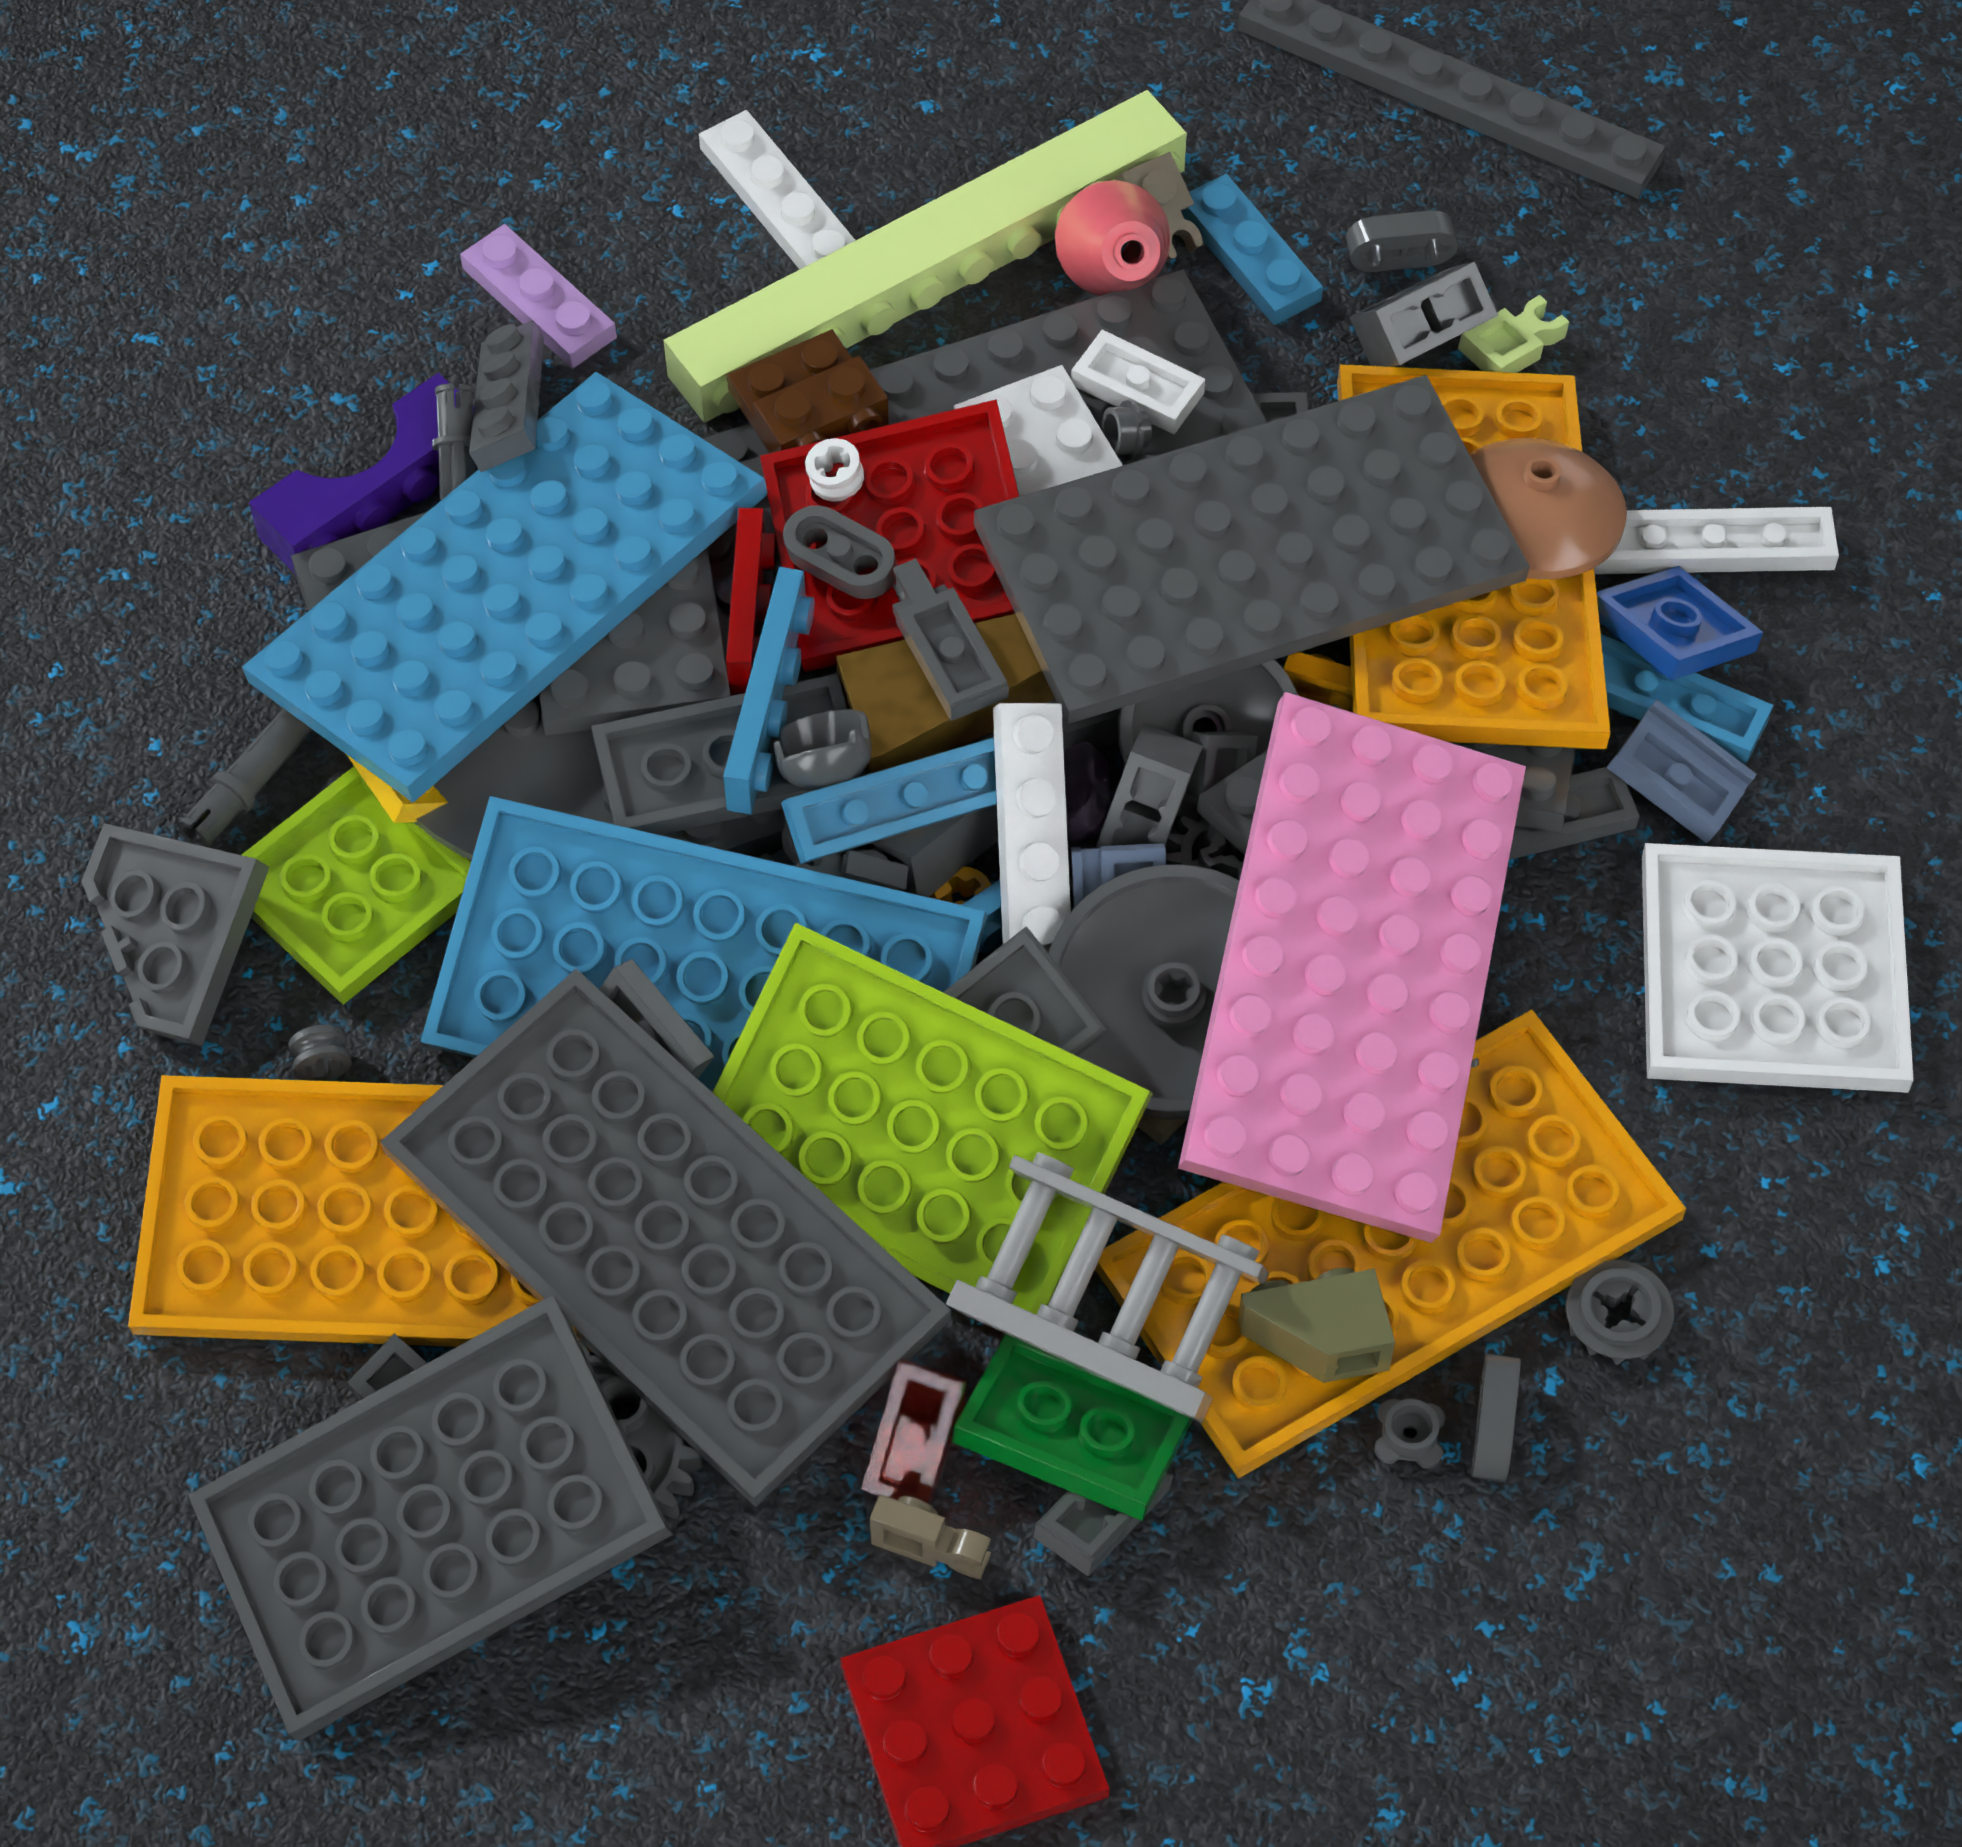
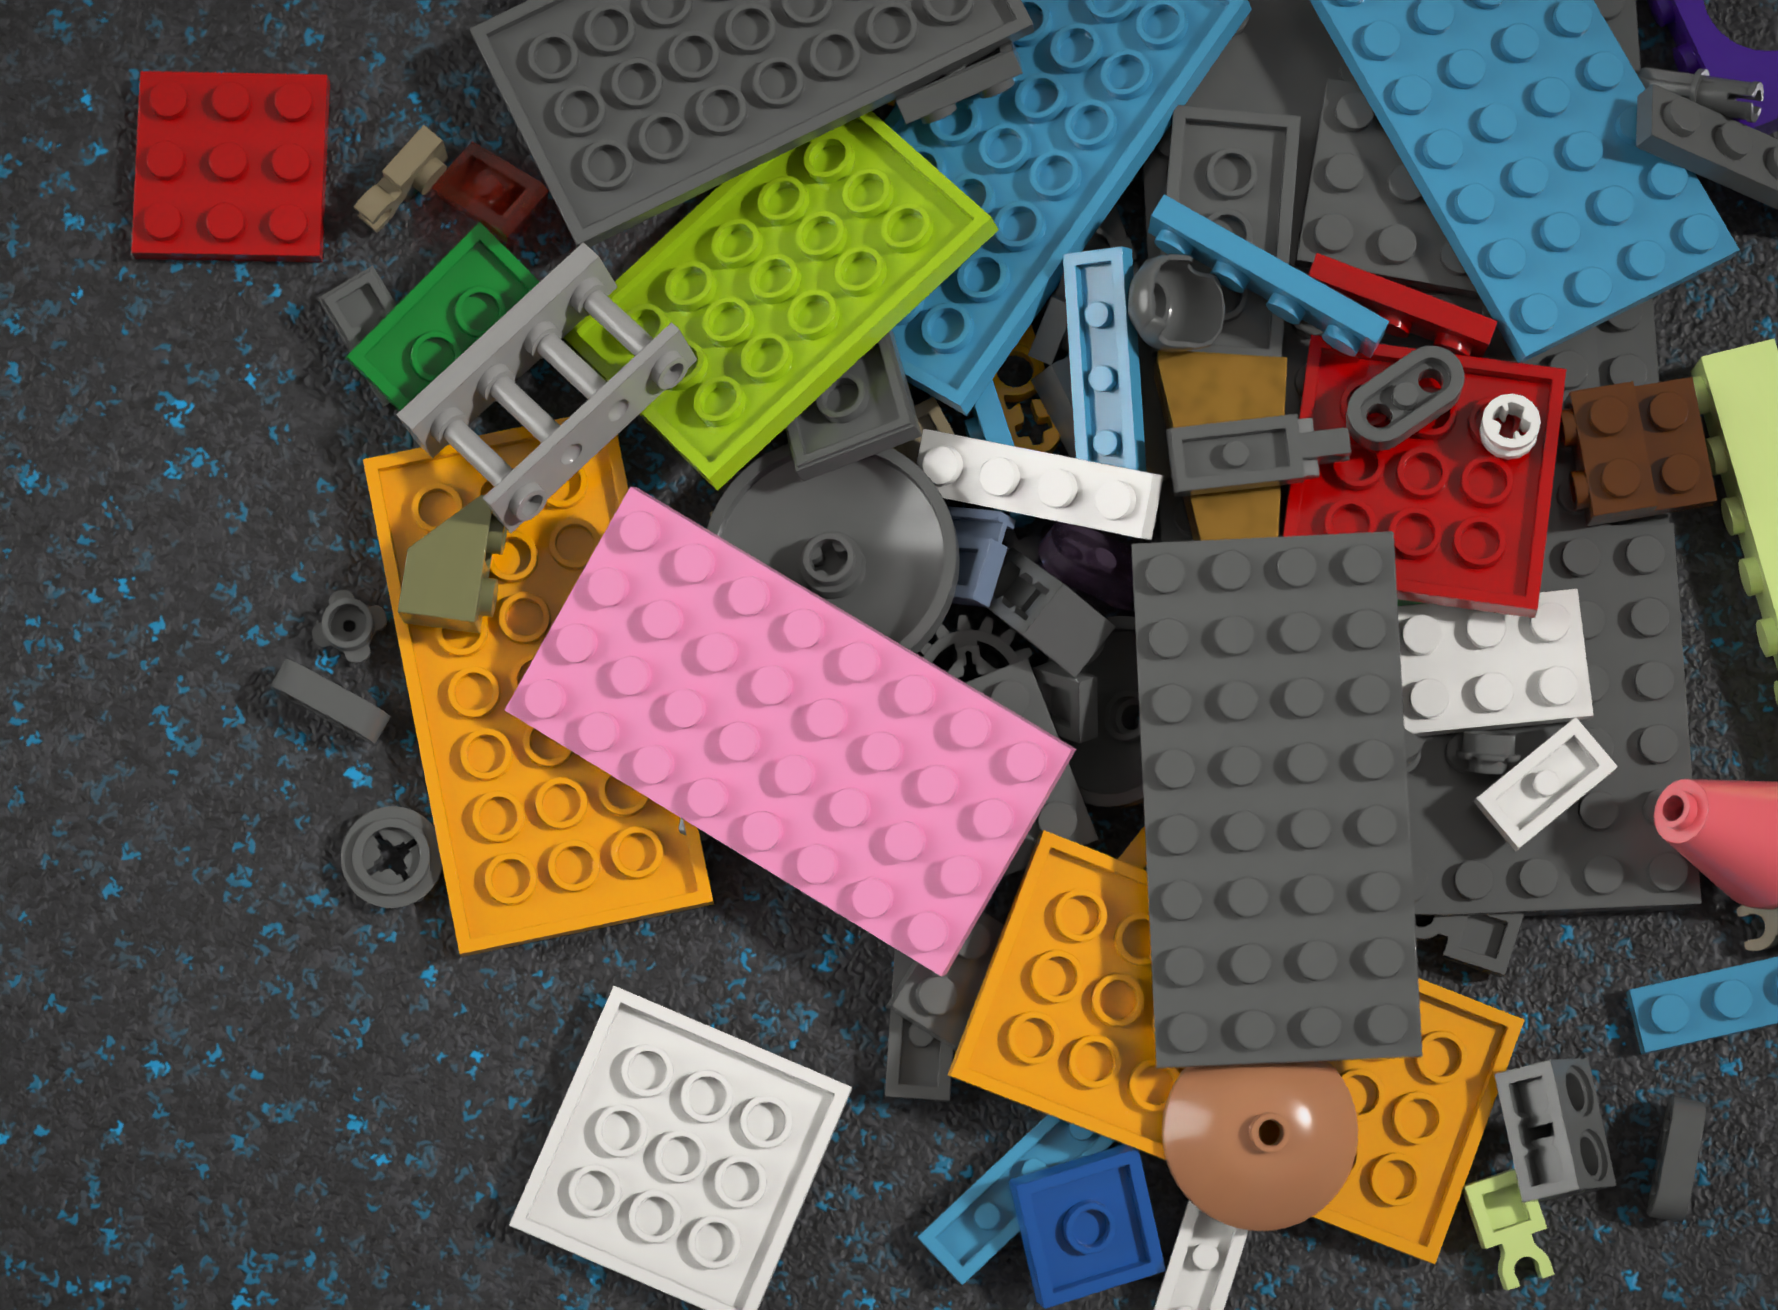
camera: 110 degrees right, 20 degrees up
sand blue plate [1606,699,1757,843] -> none

